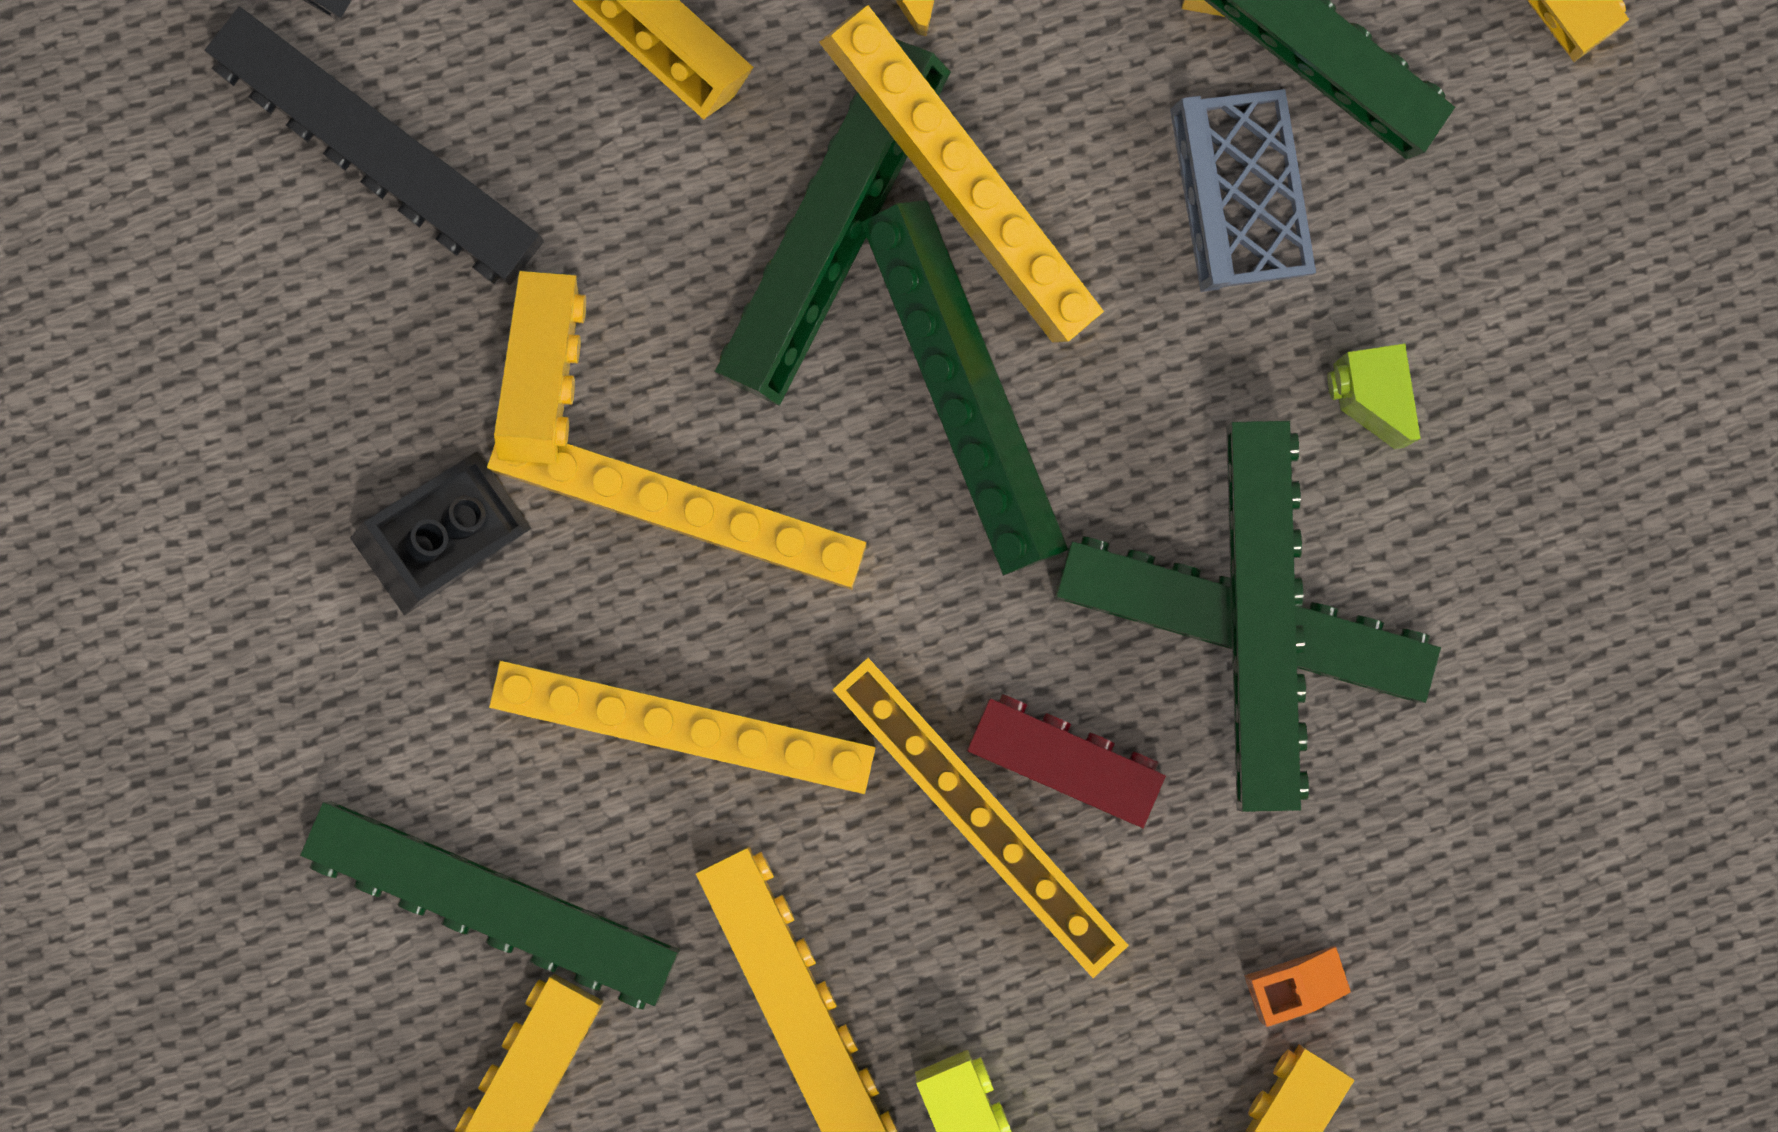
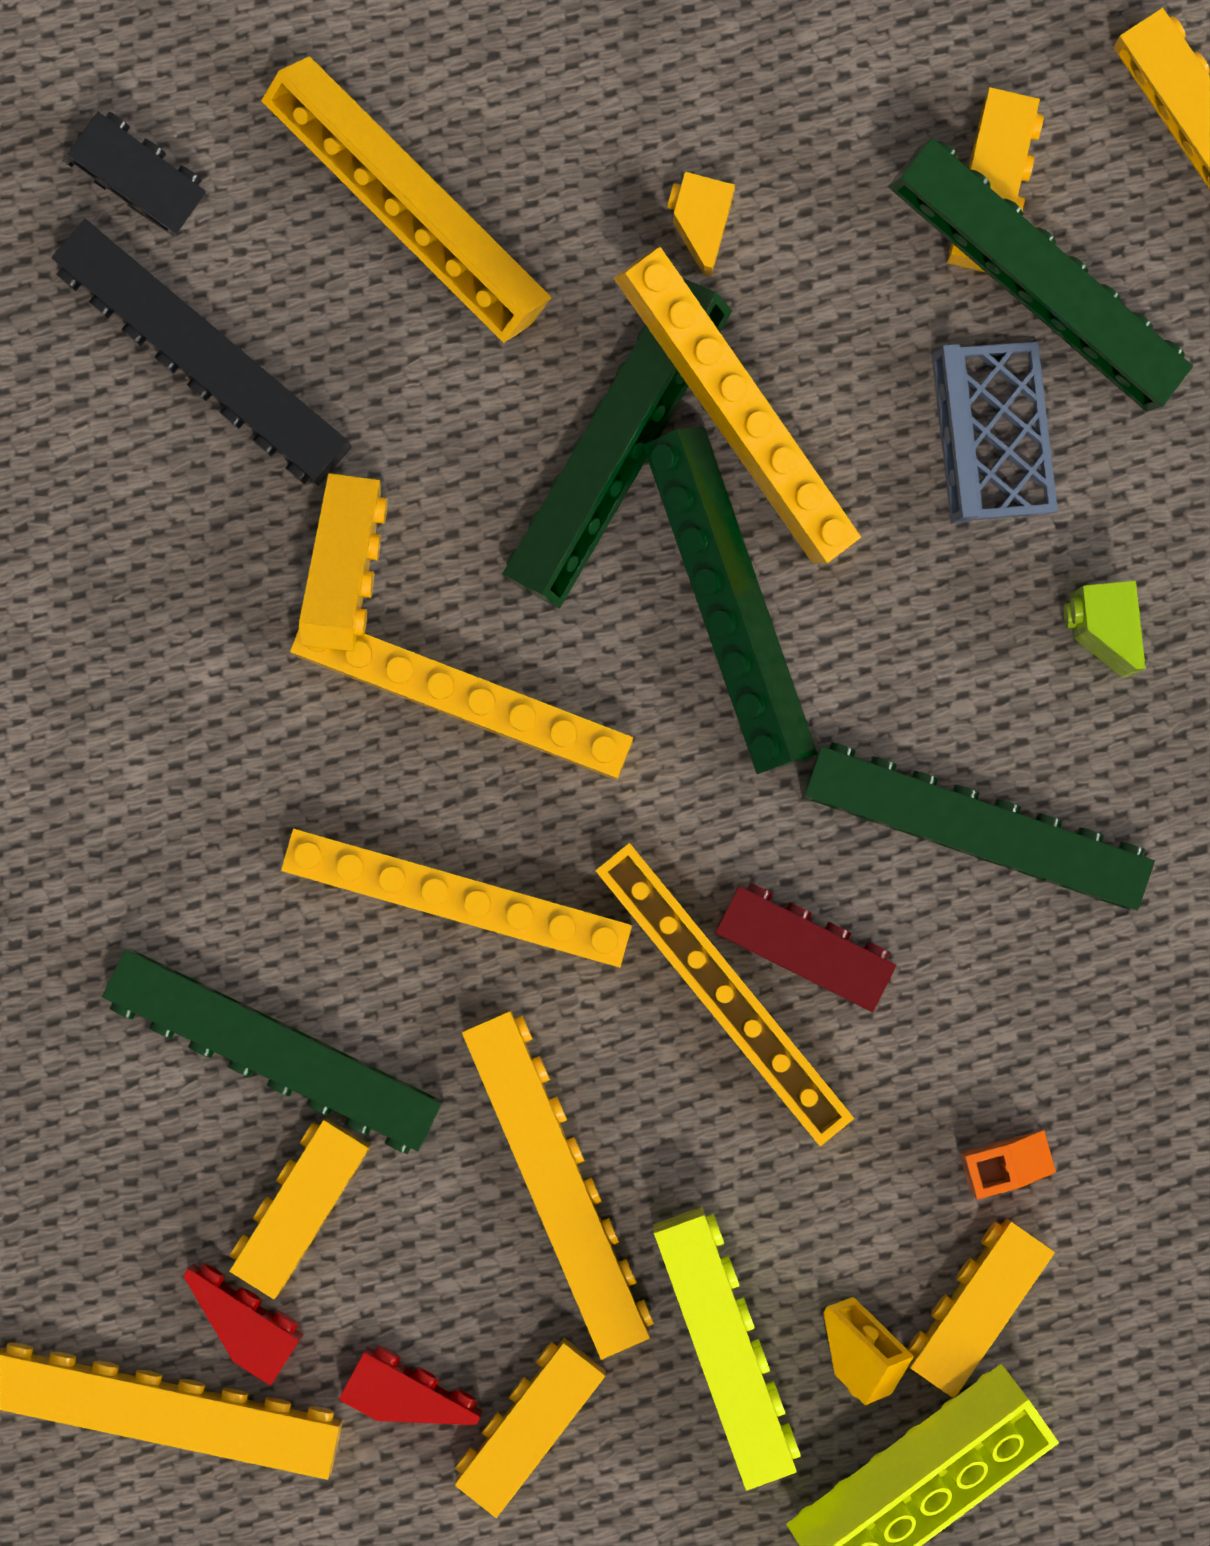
camera: 10 degrees right, 0 degrees up
black slope [350,451,532,616] -> none
dark green brick [1226,421,1309,812] -> none

